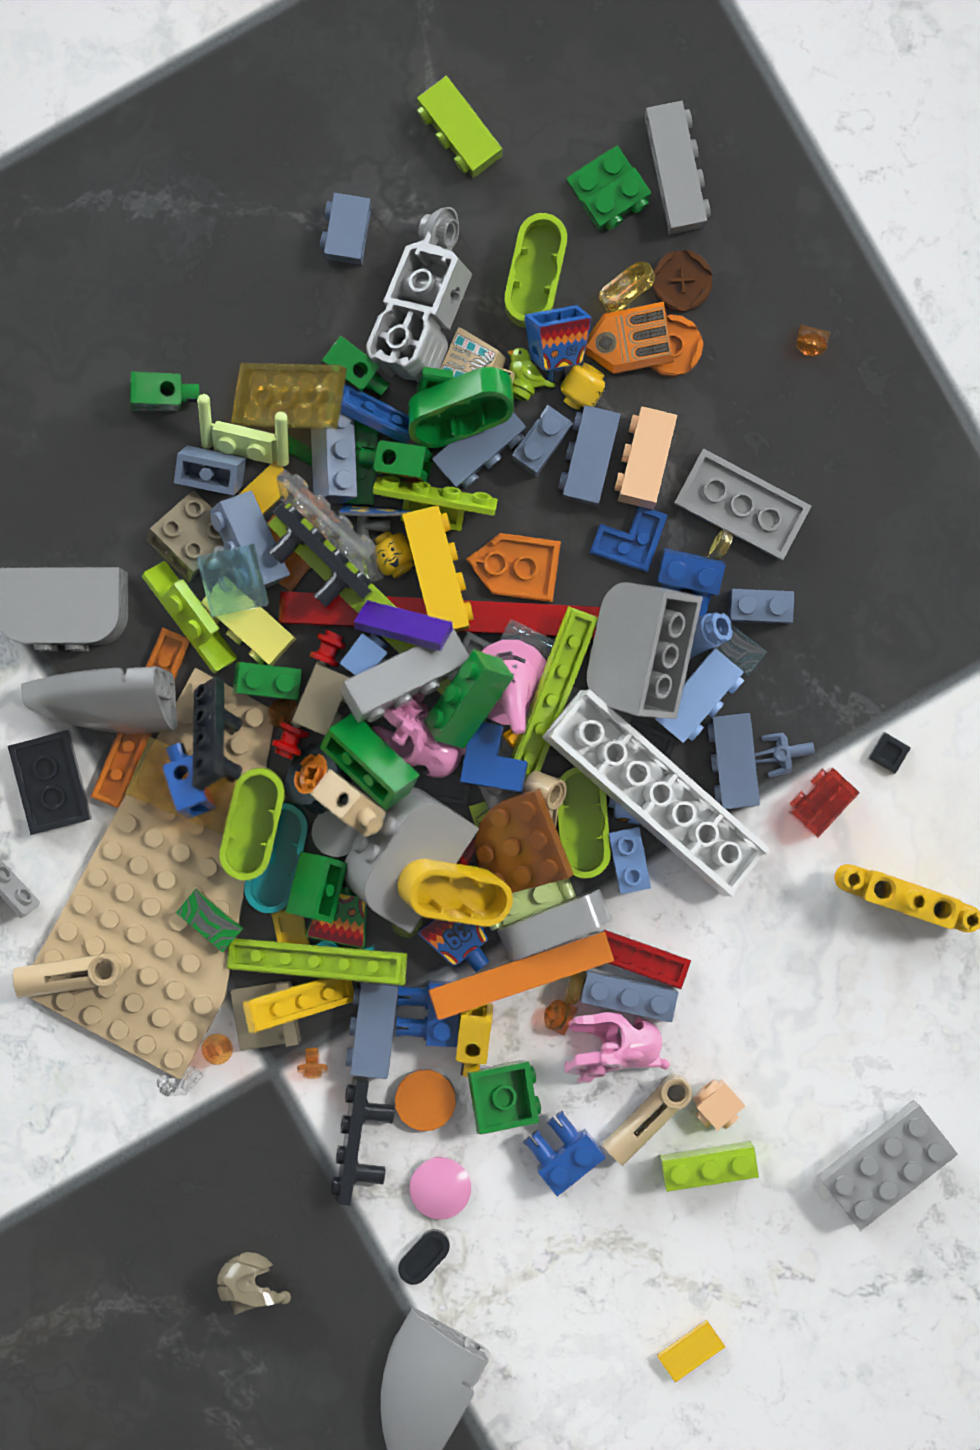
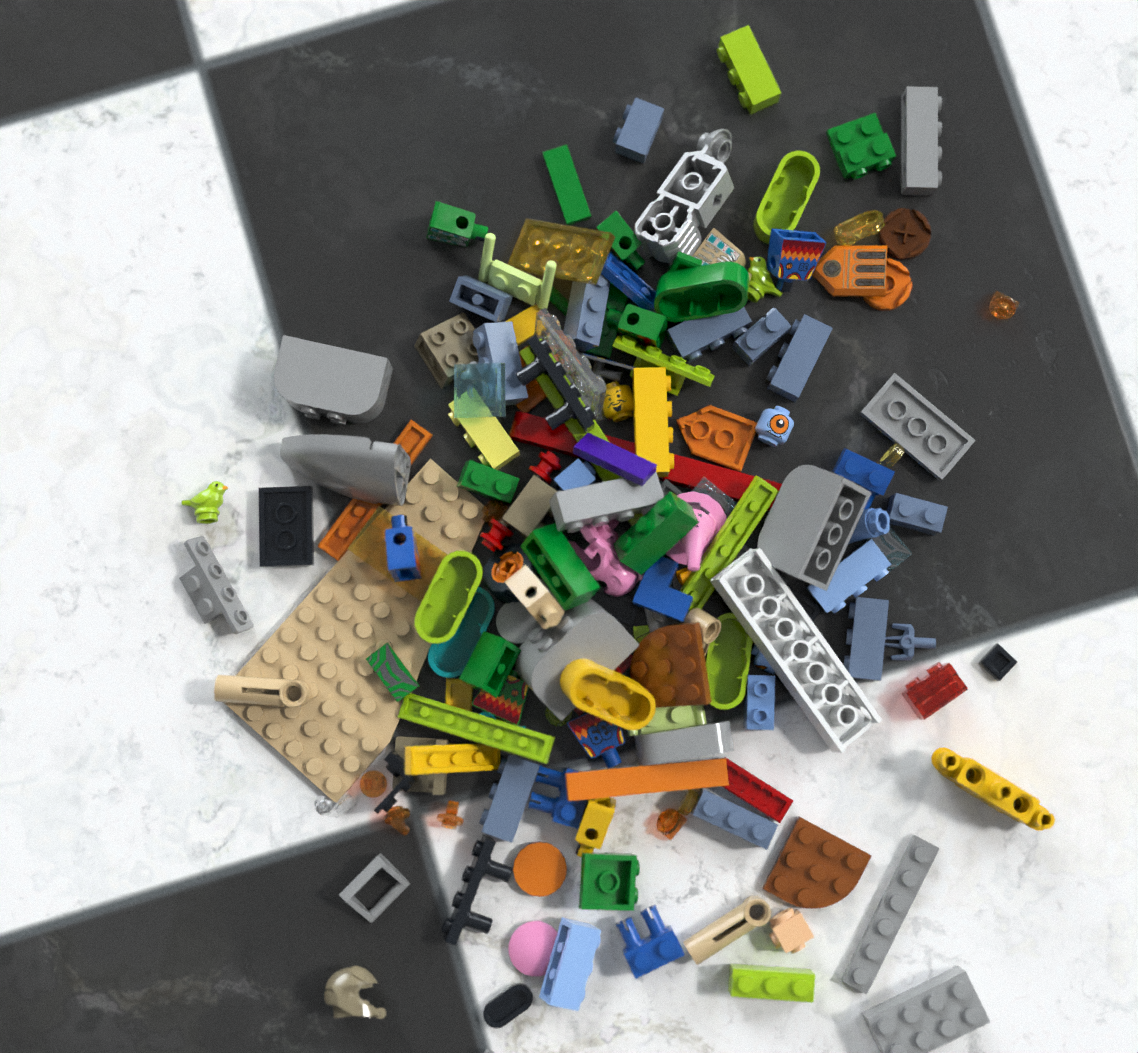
camera: 10 degrees right, 5 degrees down
lime bracket [142,561,237,673] -> none
black plate [192,676,243,792] -> none
yellow head [560,363,606,411] -> none
bright pink helmet [564,1012,670,1083] -> none
blue tile [590,506,668,573] -> none
light nougat brick [614,406,677,510] -> none
none -> light grey tile [339,853,410,923]
none -> black bracket [374,751,416,814]
none -> clear orange plate [384,806,410,835]
none -> light blue brick [539,917,601,1011]
none -> green tile [542,144,591,226]
none -> light blue head [755,406,794,447]
none -> dark orange plate [762,816,872,909]
none -> light grey plate [841,835,940,994]

